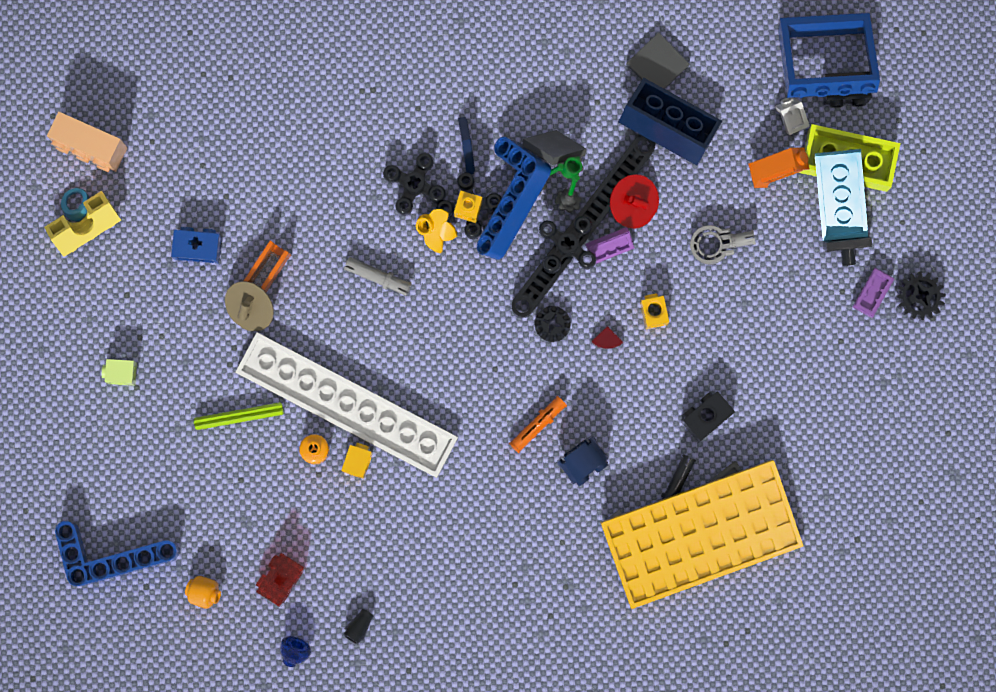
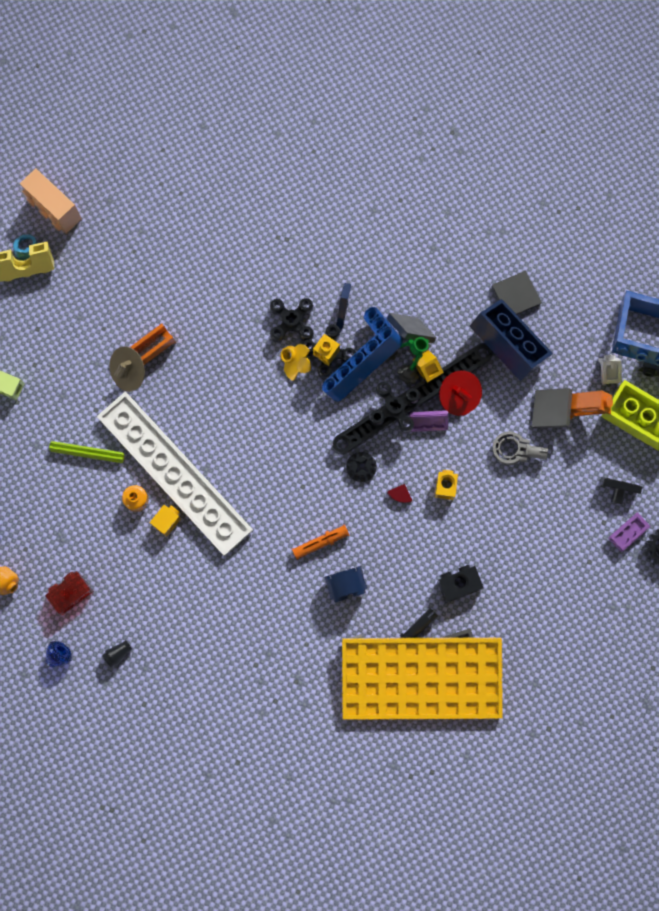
camera: 20 degrees right, 5 degrees down
blue brick [171,227,222,264] -> none
light grey pin [344,257,412,296] -> none
plate [815,149,868,241] -> none
none -> yellow brick [412,350,444,382]
none -> dark grey tile [532,388,573,428]

